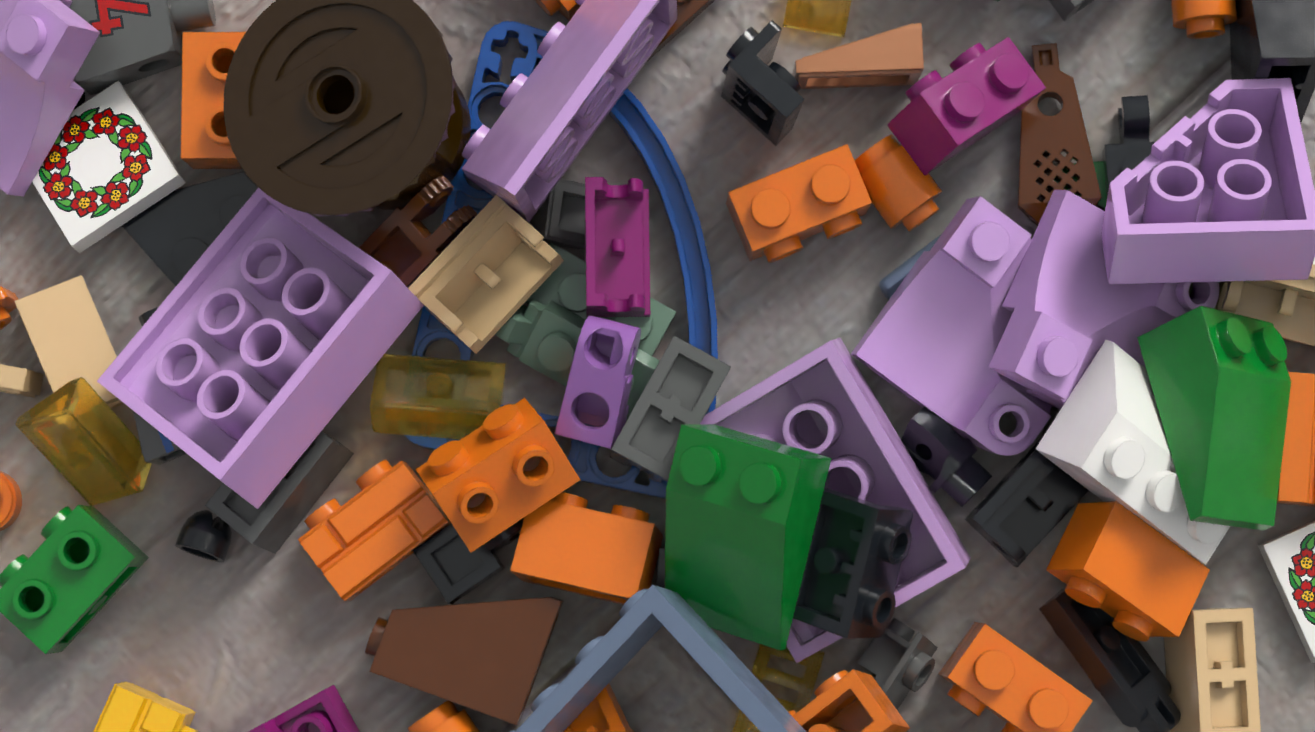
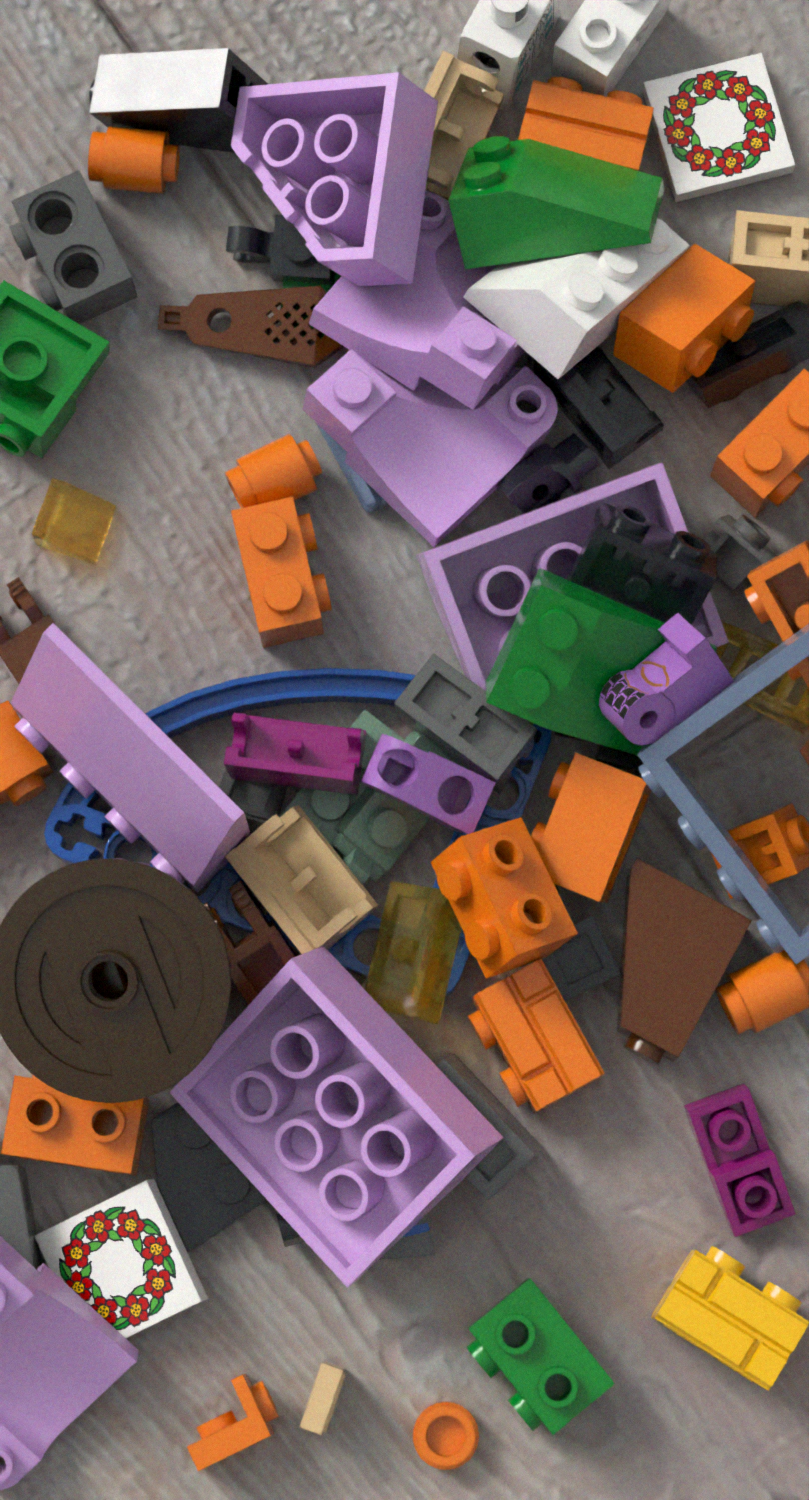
camera: 80 degrees left, 5 degrees down
tan hinge [14,275,124,428] -> none
clear yellow slope [15,377,152,506] -> none
black hinge [175,510,232,562] -> none
black bracket [721,20,804,146] -> none
nougat slope [792,23,924,89] -> none
magenta brick [887,37,1046,176] -> none
none -> medium lavender leg [599,613,734,745]

